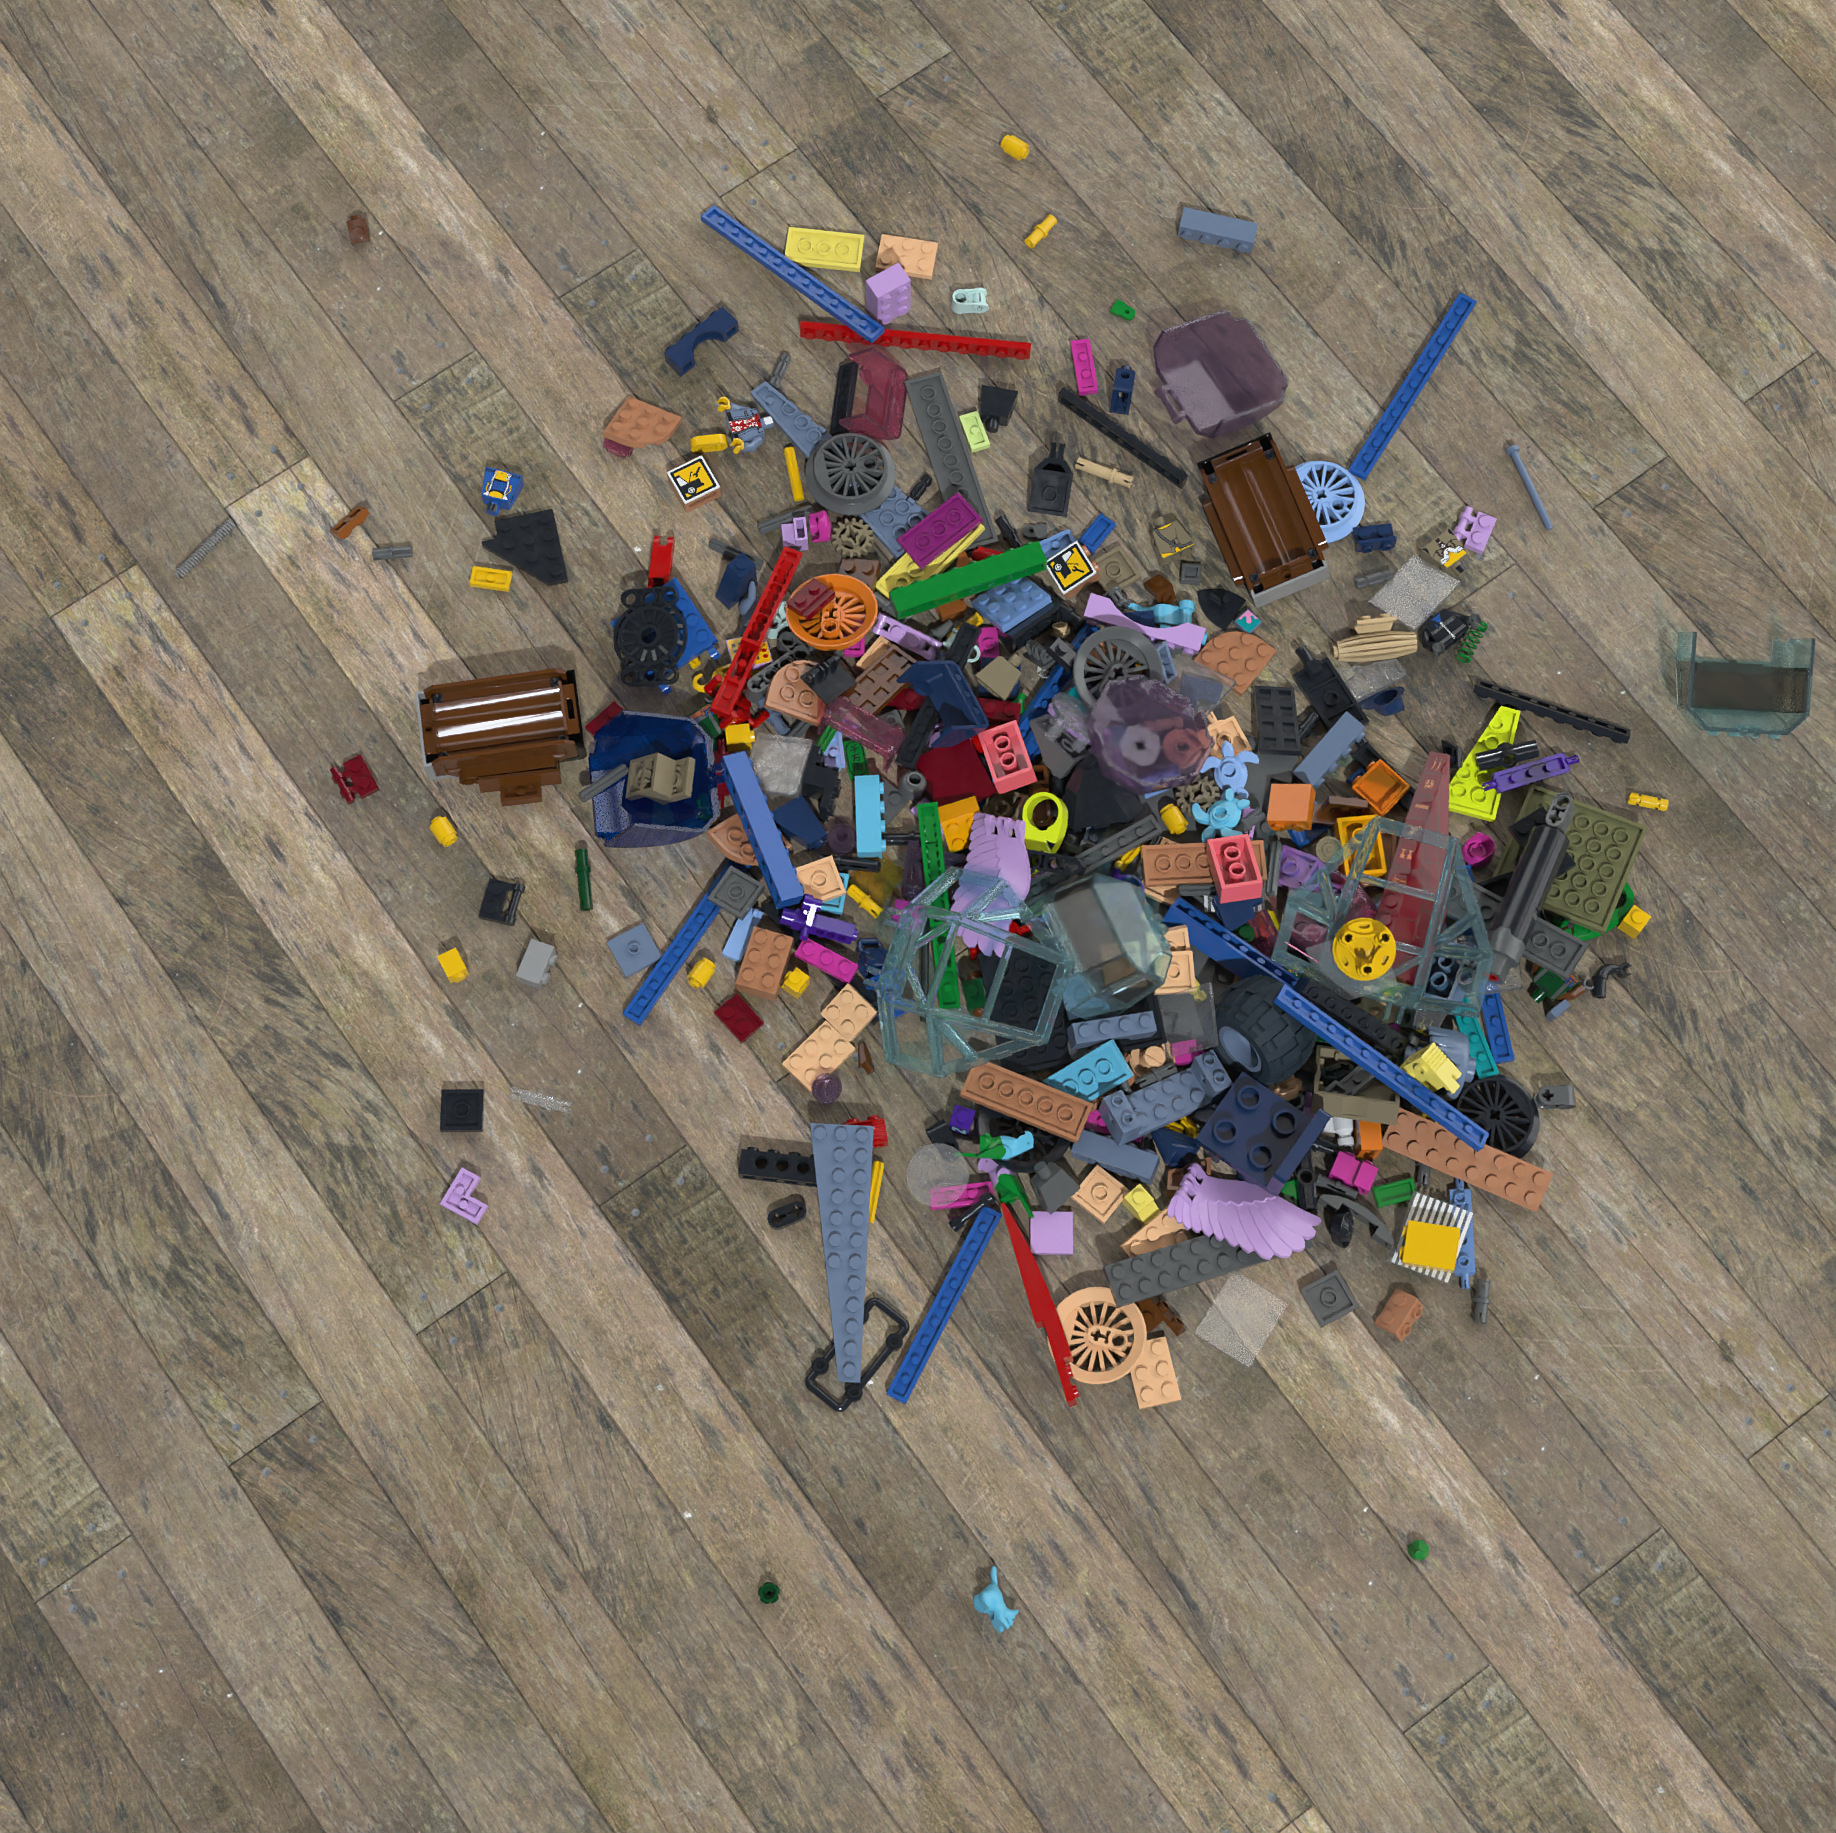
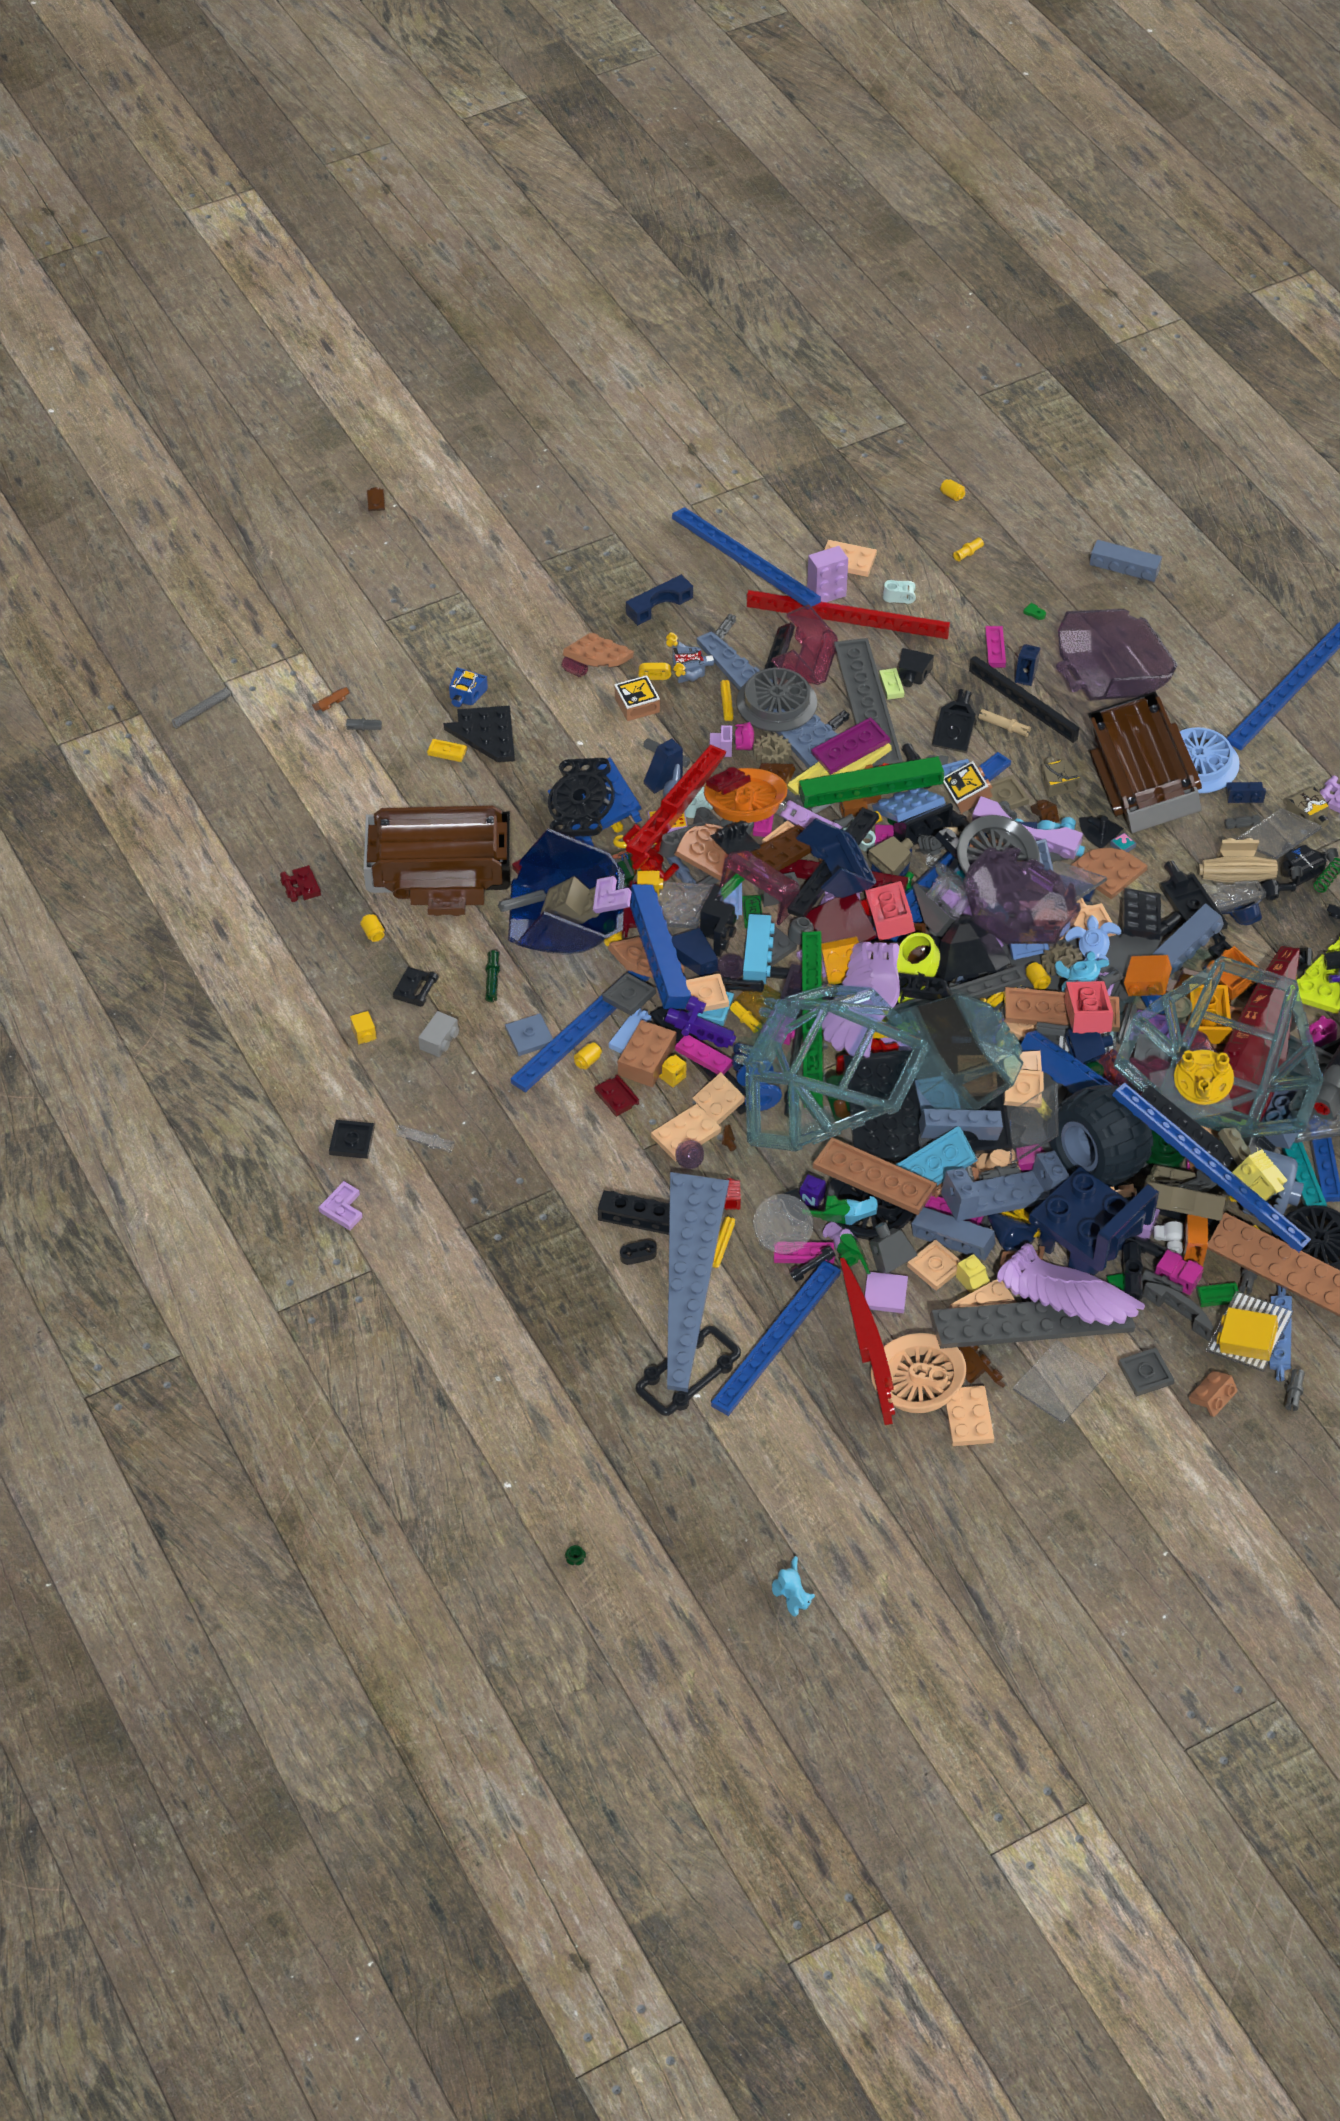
camera: 10 degrees right, 20 degrees down
red piece [648,535,675,588] -> none
dark grey axle [757,504,814,534] -> none
light yellow plate [785,227,865,272] -> none
dark grey tile [1180,563,1202,586] -> none
black hat [1331,1212,1353,1249] -> none
green rock [1408,1540,1429,1561] -> none
none -> lavender plate [593,876,631,914]
none -> dark tan plate [1218,1127,1252,1165]
none -> black bar [1261,880,1296,900]

